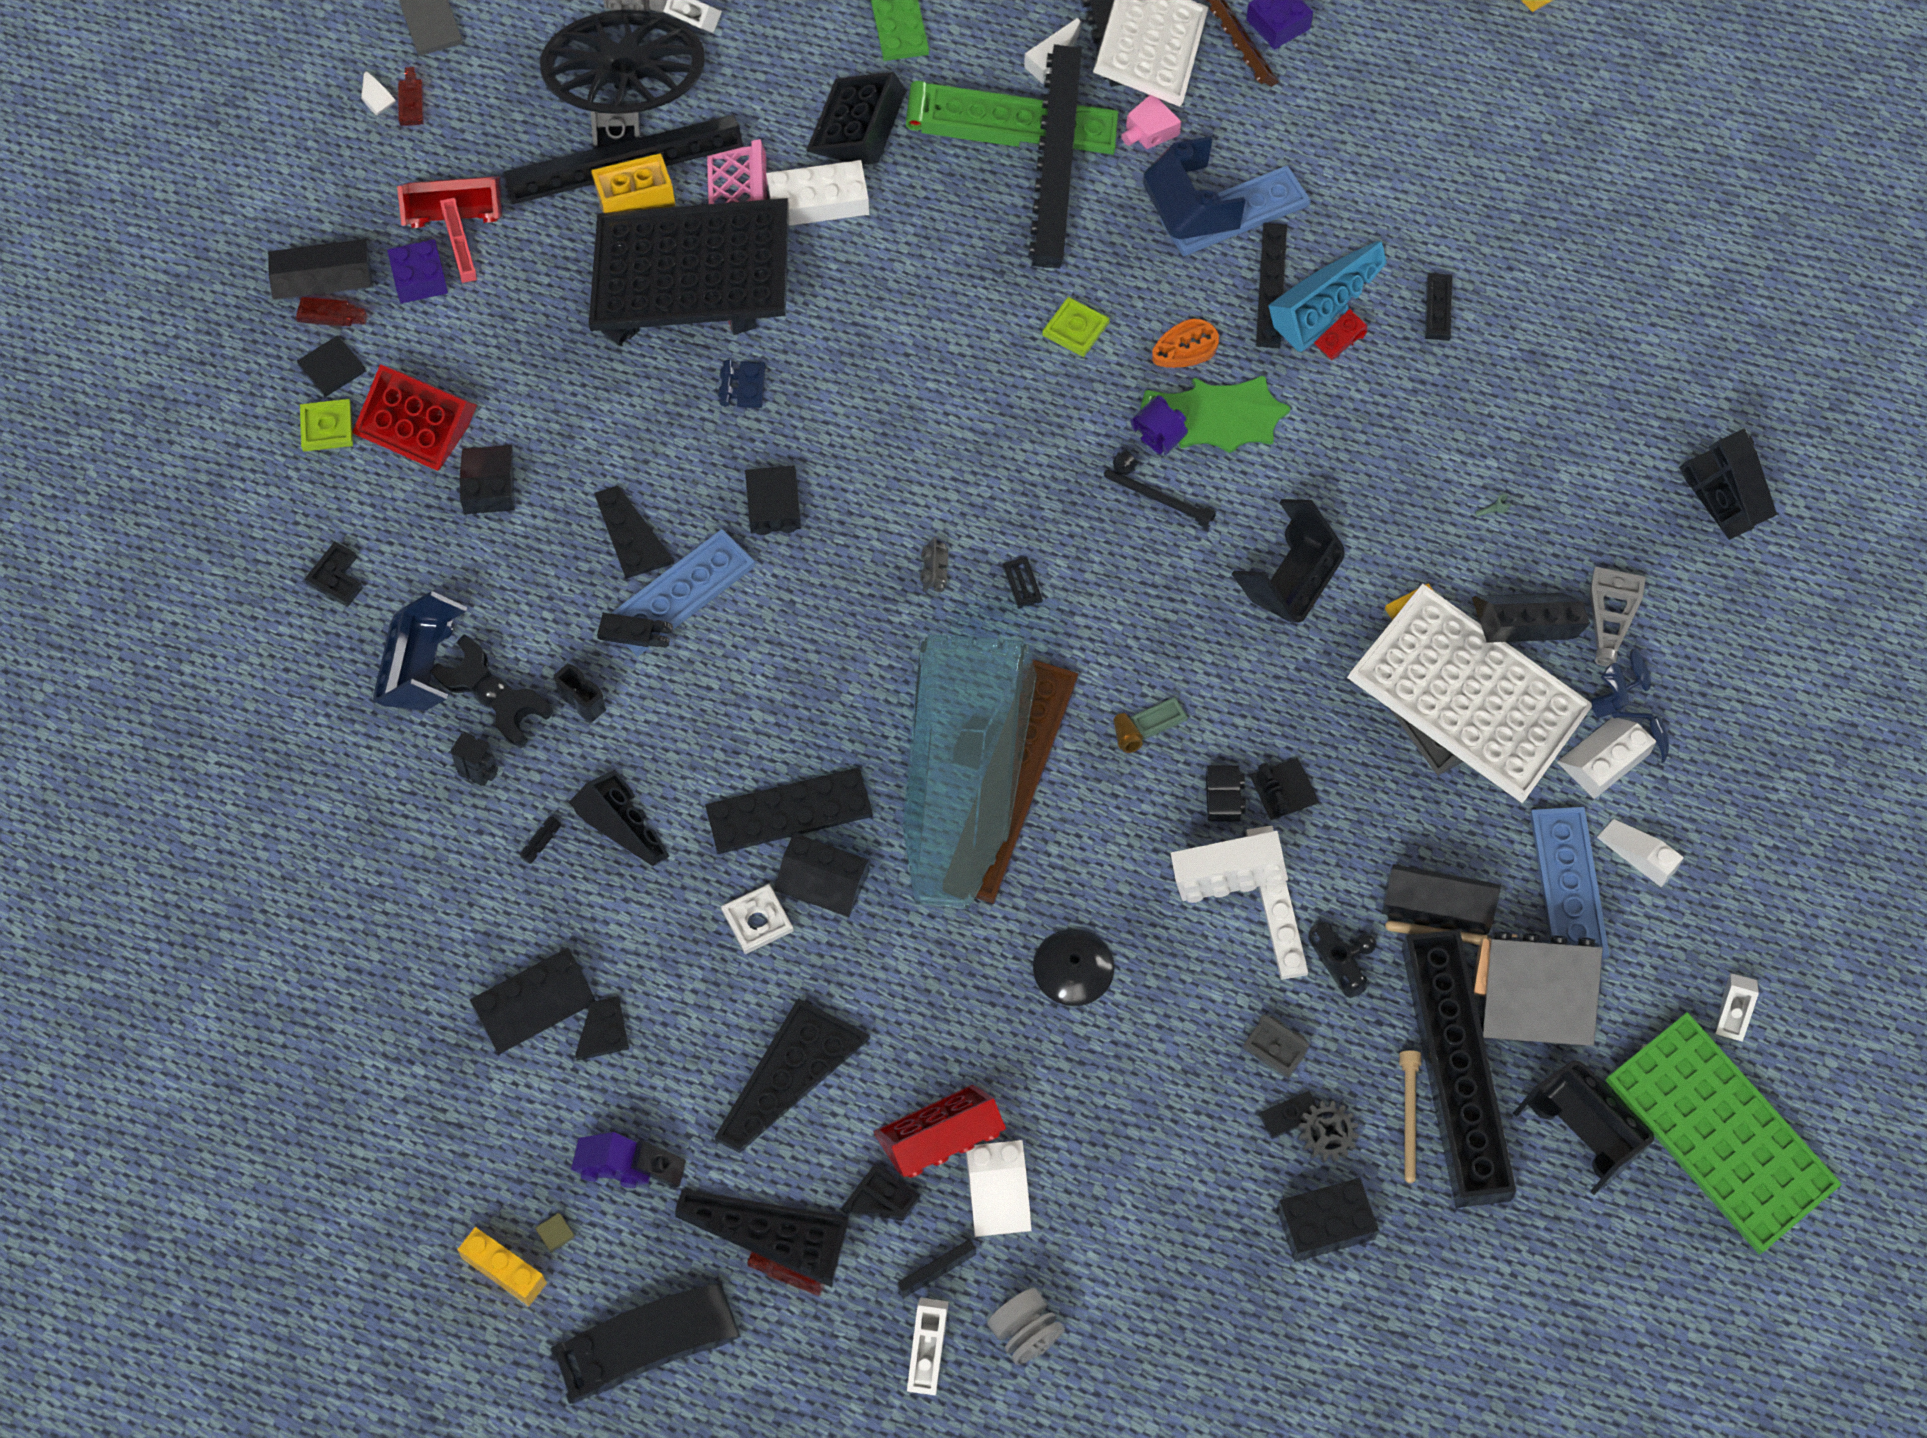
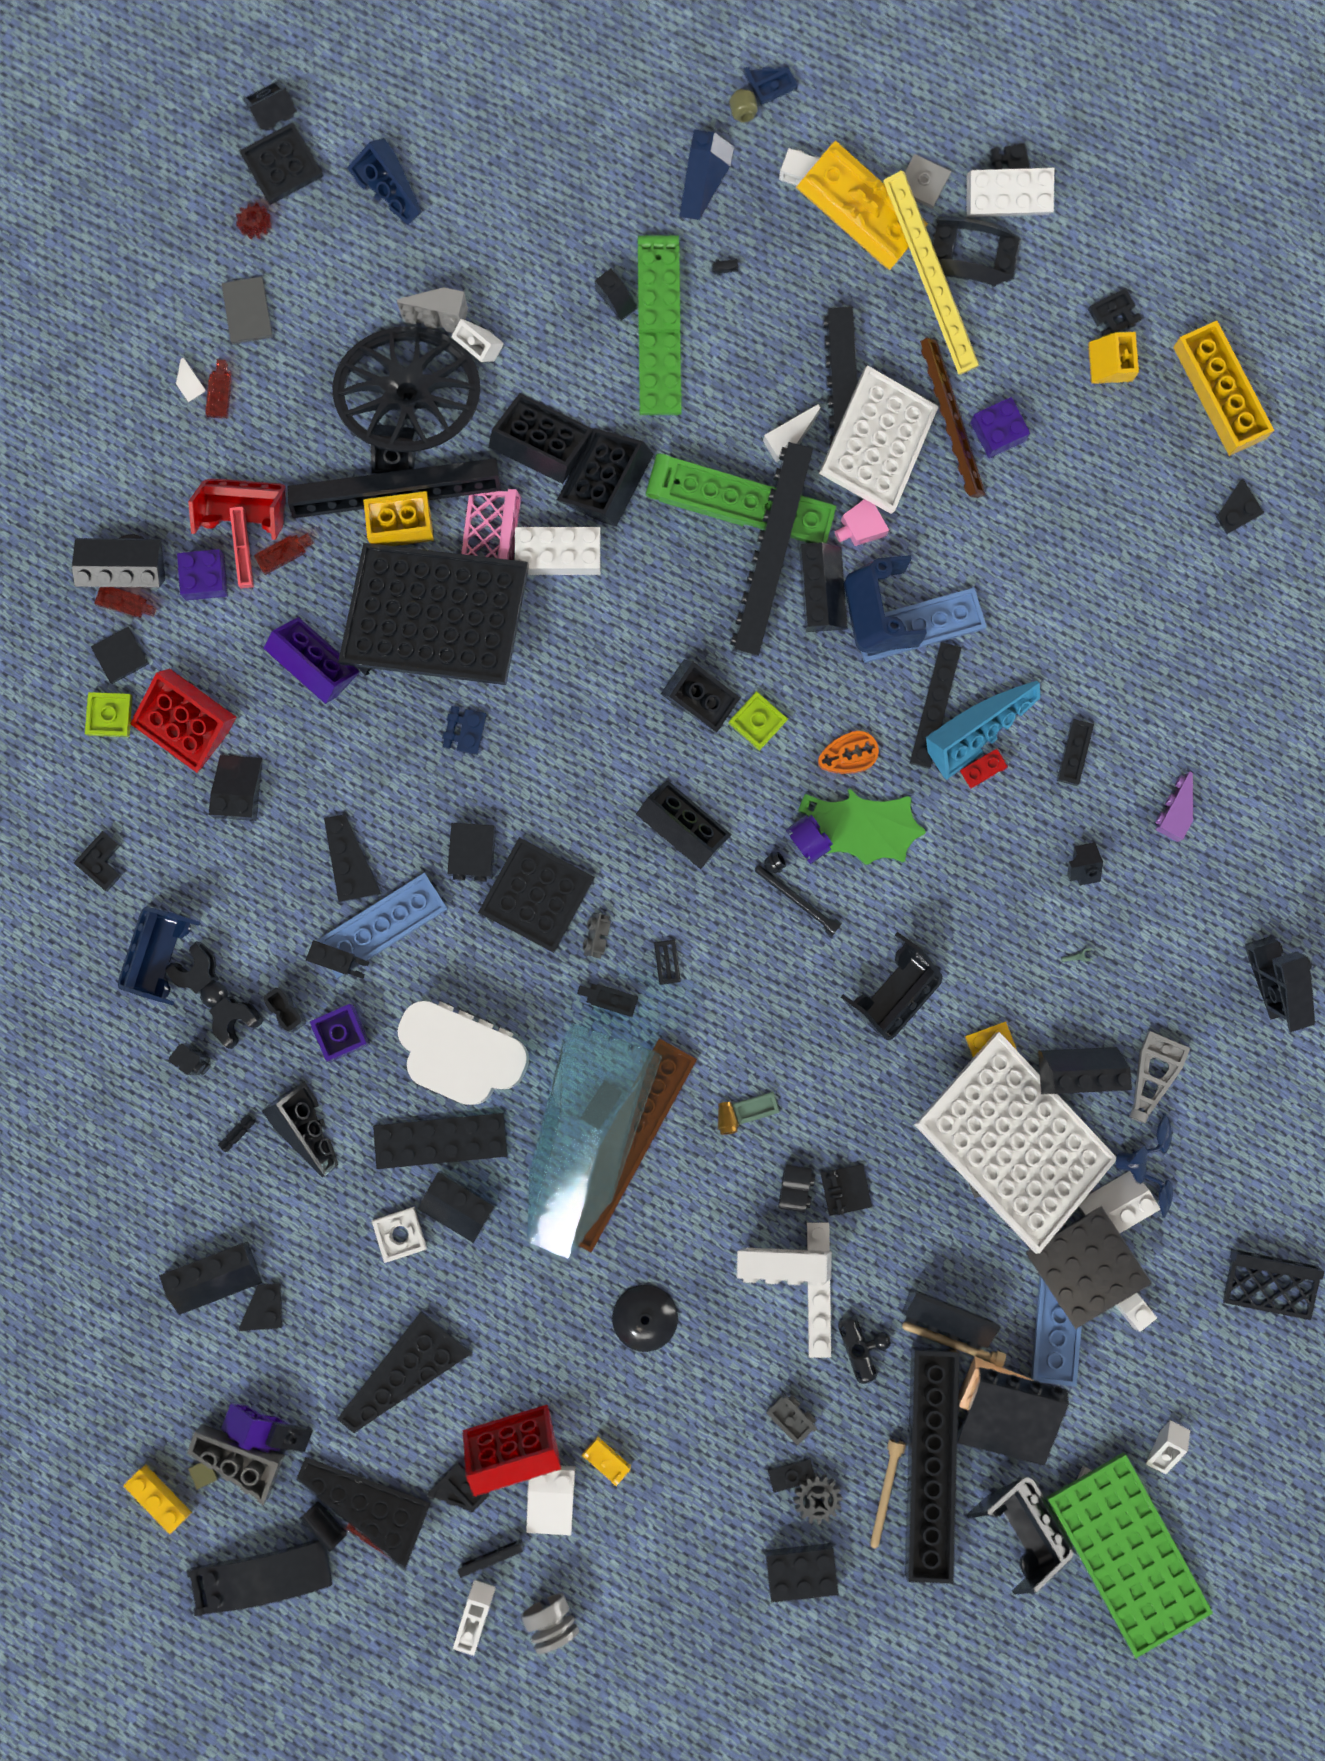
camera: 10 degrees right, 20 degrees up
none -> dark grey wedge [187,1424,285,1505]
none -> clear red hinge [254,533,314,575]
none -> dark purple slope [263,617,360,704]
none -> black tile [300,1501,347,1552]
none -> dark purple brick [309,1004,371,1062]
none -> white brick [398,1001,529,1105]
none -> black plate [478,837,595,953]
none -> black slope [488,393,593,484]
none -> black hinge [577,984,638,1017]
none -> yellow hinge [581,1436,631,1486]
none -> black slope [636,780,732,869]
none -> black slope [661,659,740,733]
none -> black slope [799,542,848,632]
none -> black plate [1026,1206,1152,1329]
none -> black brick [1067,842,1103,886]
none -> medium lavender slope [1155,772,1193,842]
none -> black wing [1216,479,1264,534]
none -> black fence [1223,1249,1325,1320]

